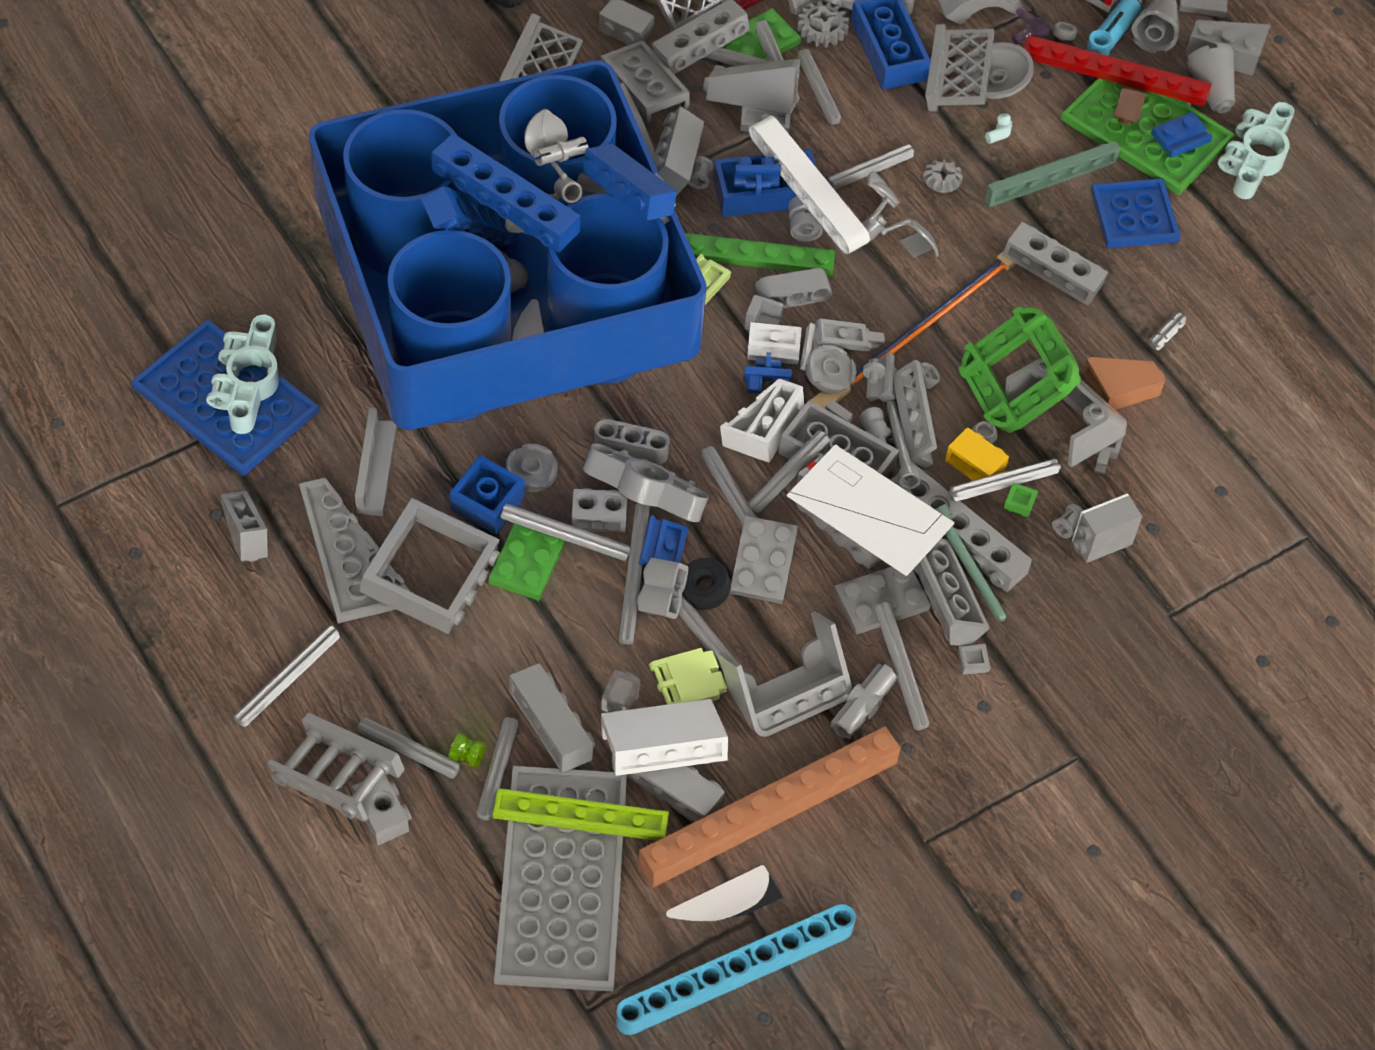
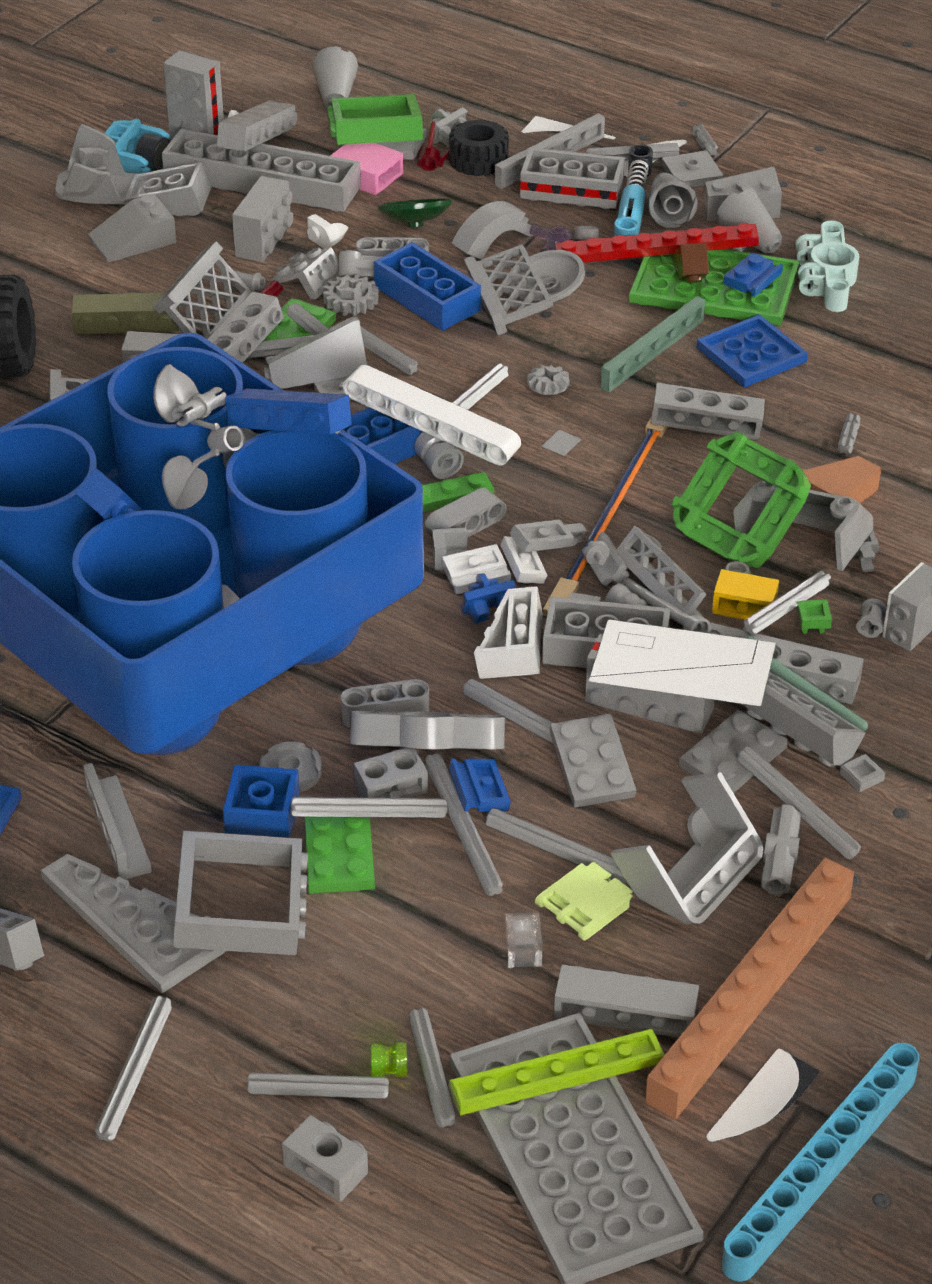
camera: 20 degrees left, 15 degrees down
light grey fence [267,712,405,822] -> none
blue brick [432,133,580,252] -> none
light grey brick [509,663,595,773] -> none
white panel [601,699,728,776] -> none
light grey brick [637,558,688,620] -> none
black tyre [682,558,731,610] -> none
blue hips [734,157,781,196] -> none
light grey axle [748,430,830,514] -> none
light grey tile [805,345,857,394] -> none
light grey plant [862,171,939,258] -> none
light aqua arm [985,113,1012,144] -> none

